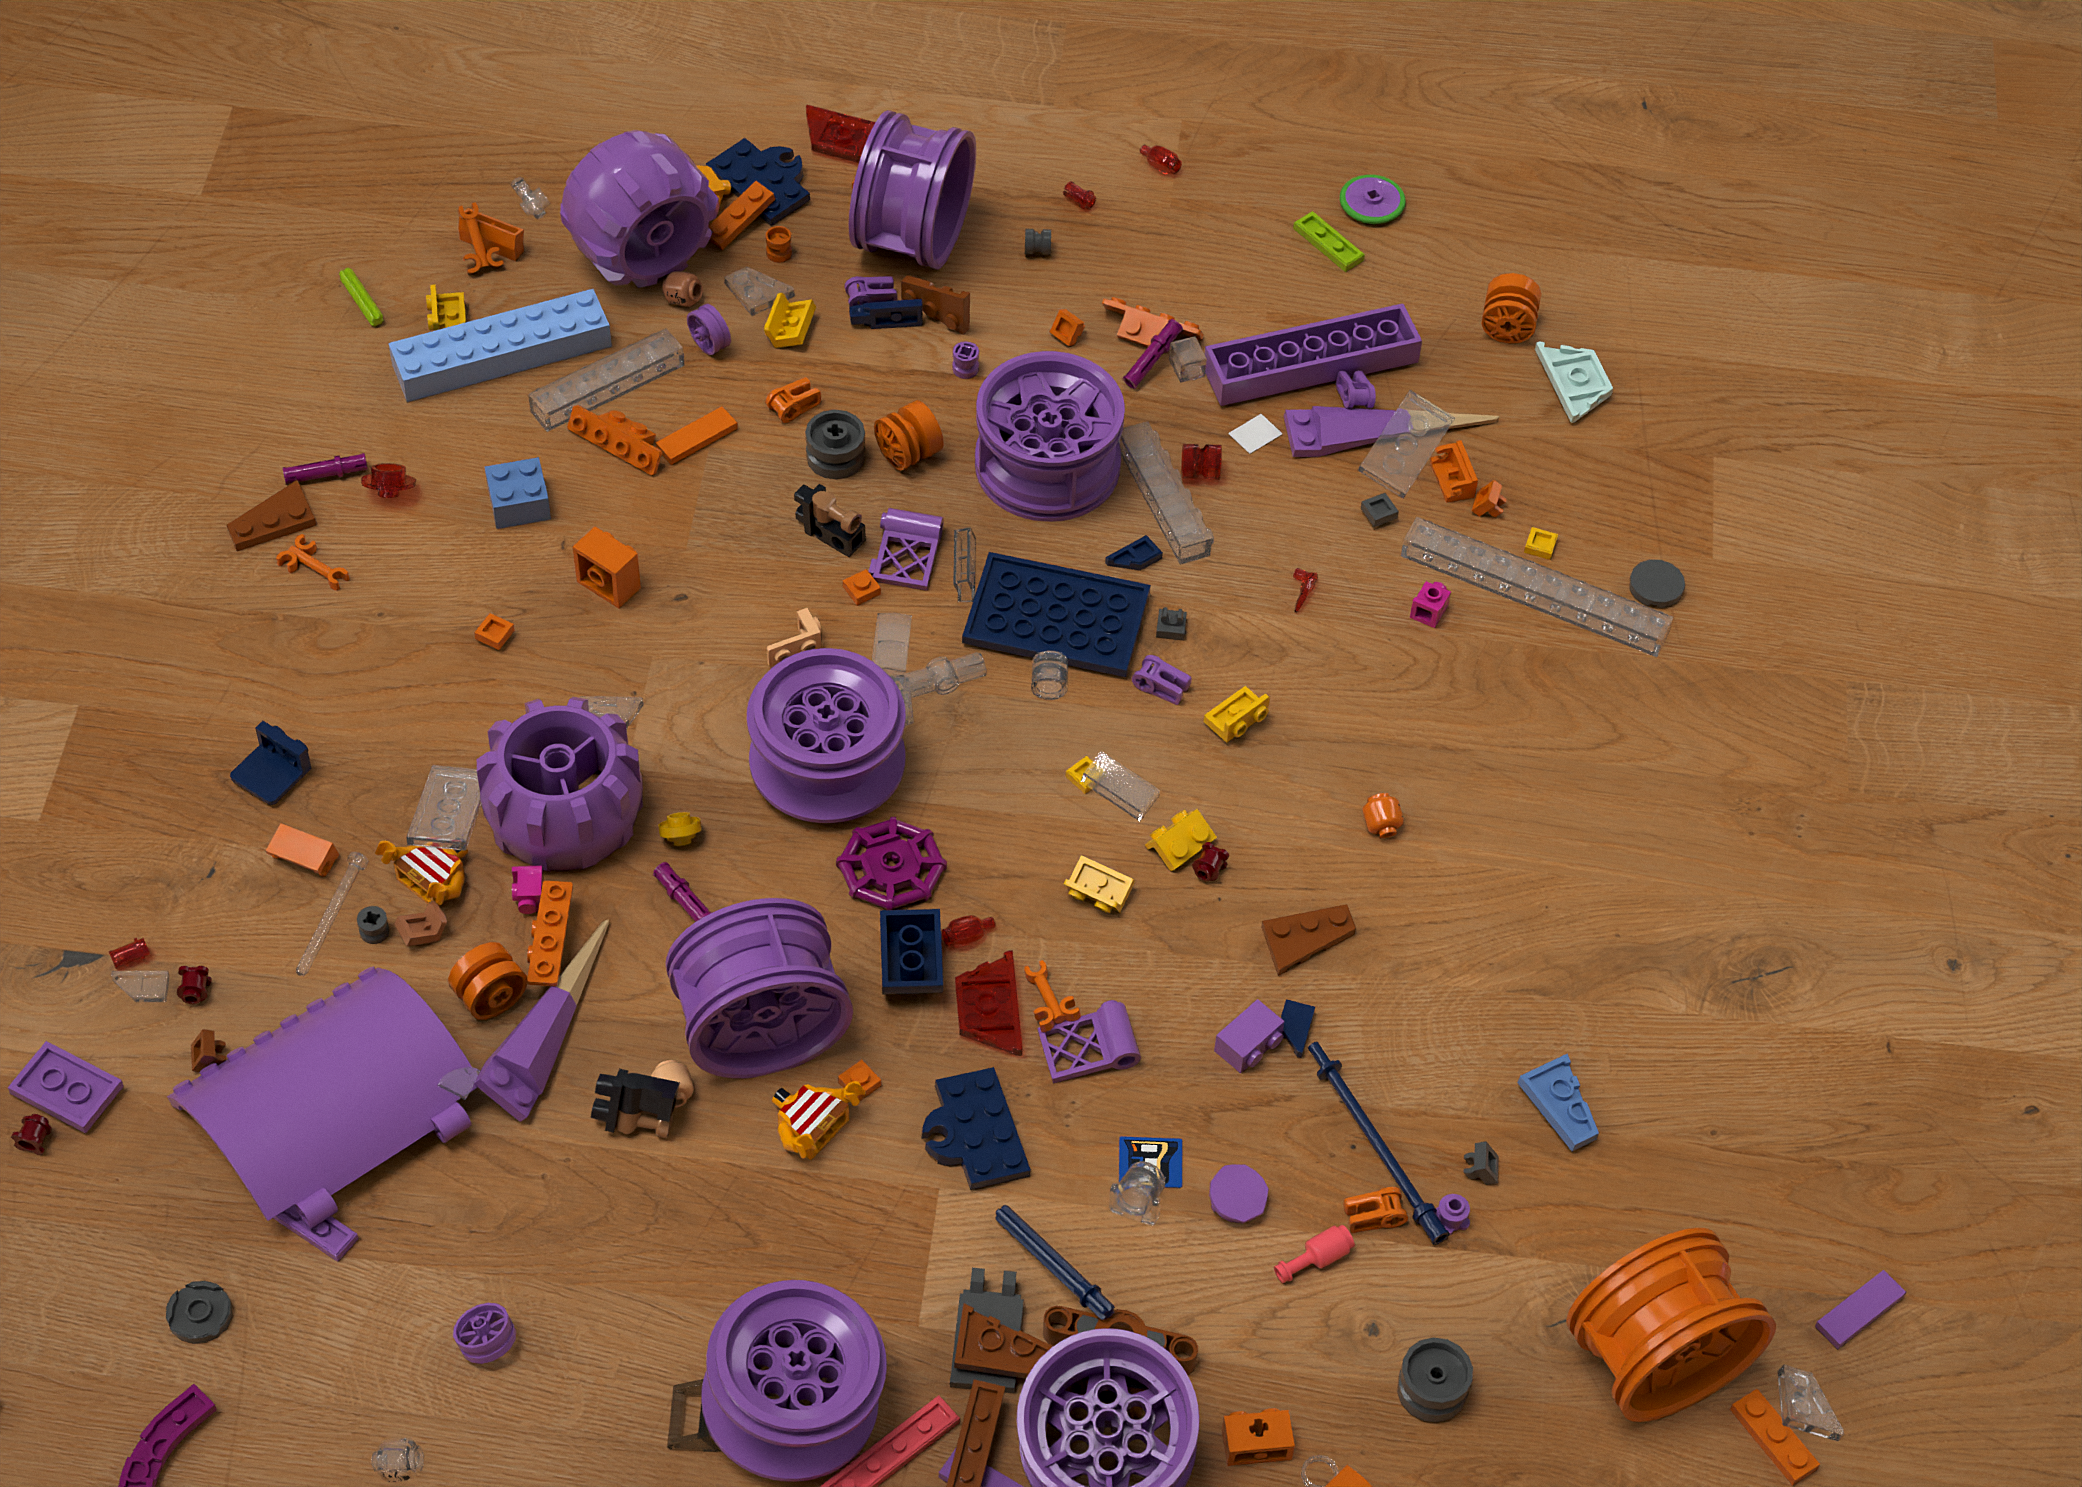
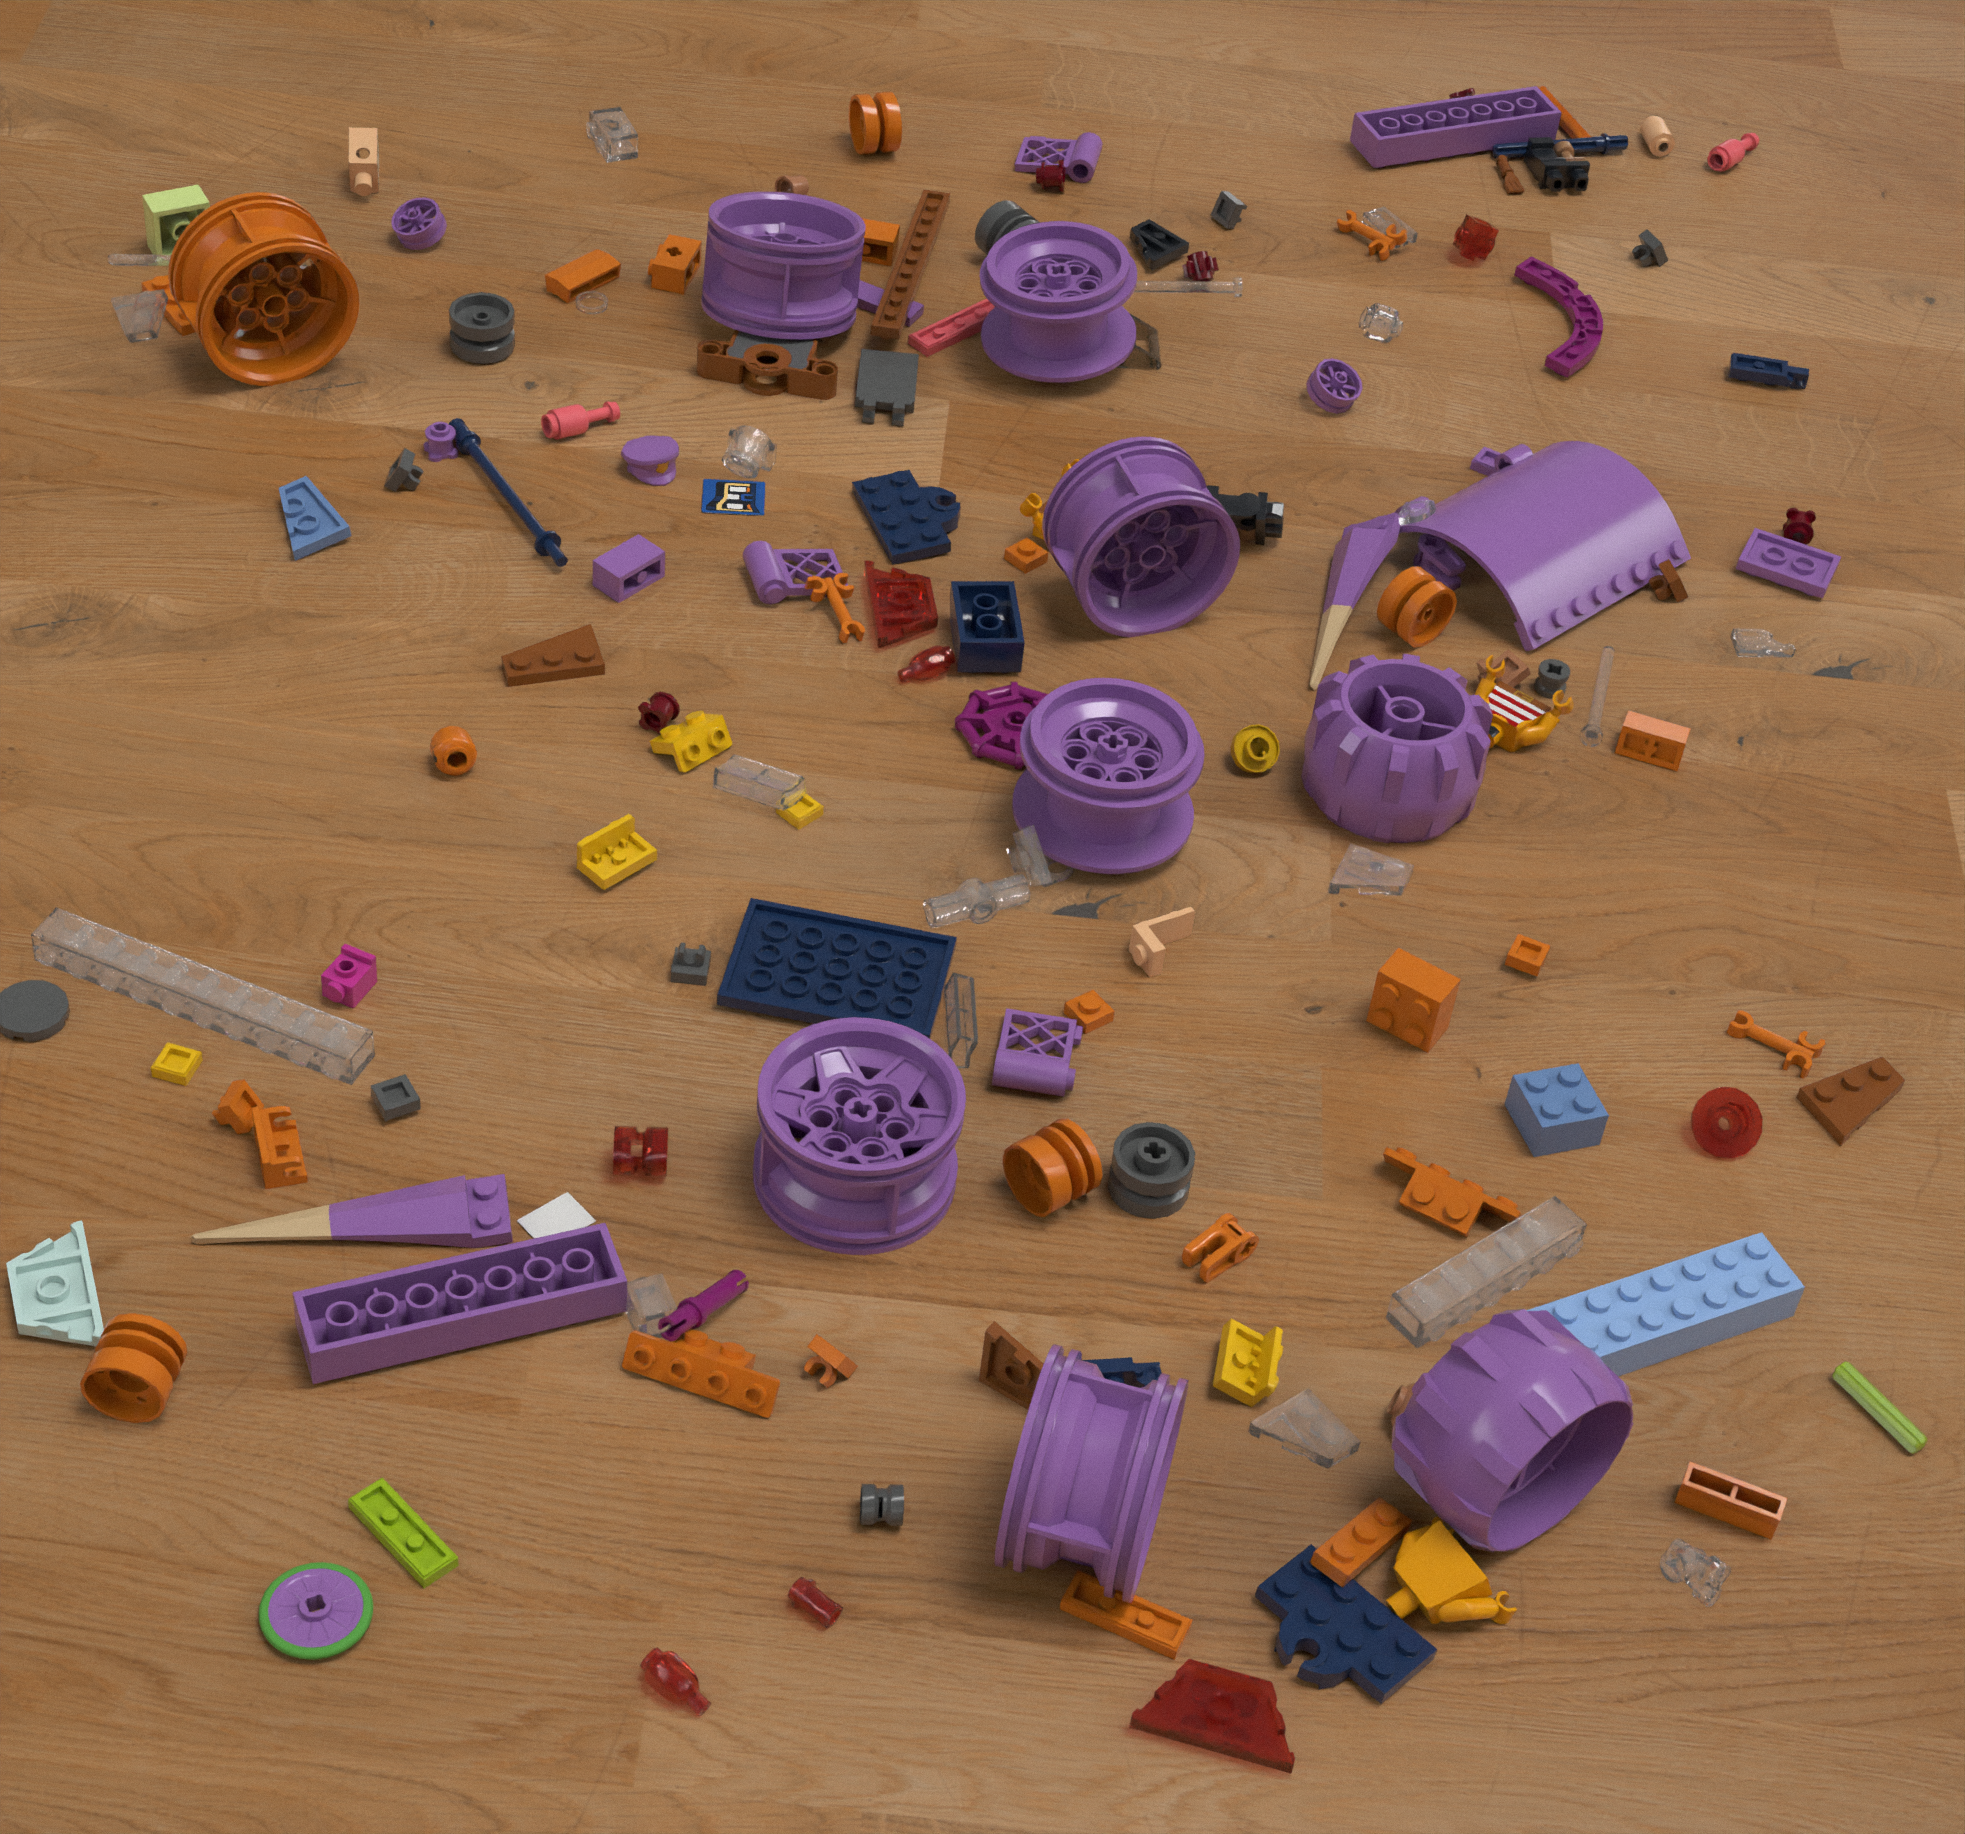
camera: 175 degrees right, 10 degrees down
clear red pin [109,937,150,969] -> none
dark grey tile [166,1281,232,1344] -> none
dark red brick [177,966,212,1004] -> none
dark blue bracket [230,721,312,805] -> none
magenta pin [283,453,368,485] -> none
clear tile [407,765,481,851] -> none
yellow bracket [426,284,466,331] -> none
orange bar [458,202,504,274] -> none
orange bracket [527,881,573,987] -> none
magenta pin [653,862,711,922] -> none
orange tile [655,406,738,465] -> none
medium lavender wheel [687,304,731,355] -> none
orange wheel [766,226,792,263] -> none
black hips [794,484,866,557] -> none
clear piece [872,613,912,682] -> none
medium lavender wheel [952,341,979,379] -> none
dark orange wing [954,1303,1053,1379] -> none
dark blue axle [995,1205,1115,1320] -> none
clear piece [1031,651,1069,700] -> none
yellow bracket [1063,855,1135,914] -> none
dark blue tile [1105,535,1163,571] -> none
clear brick [1118,421,1214,565] -> none
medium lavender piece [1132,655,1192,705] -> none
orange brick [1222,1408,1295,1466] -> none
dark blue tile [1281,999,1315,1058] -> none
clear red bar [1293,568,1318,613] -> none
medium lavender piece [1336,371,1376,408] -> none
orange piece [1343,1187,1408,1233] -> none
clear tile [1358,390,1455,499] -> none
medium lavender tile [1815,1270,1906,1349] -> none

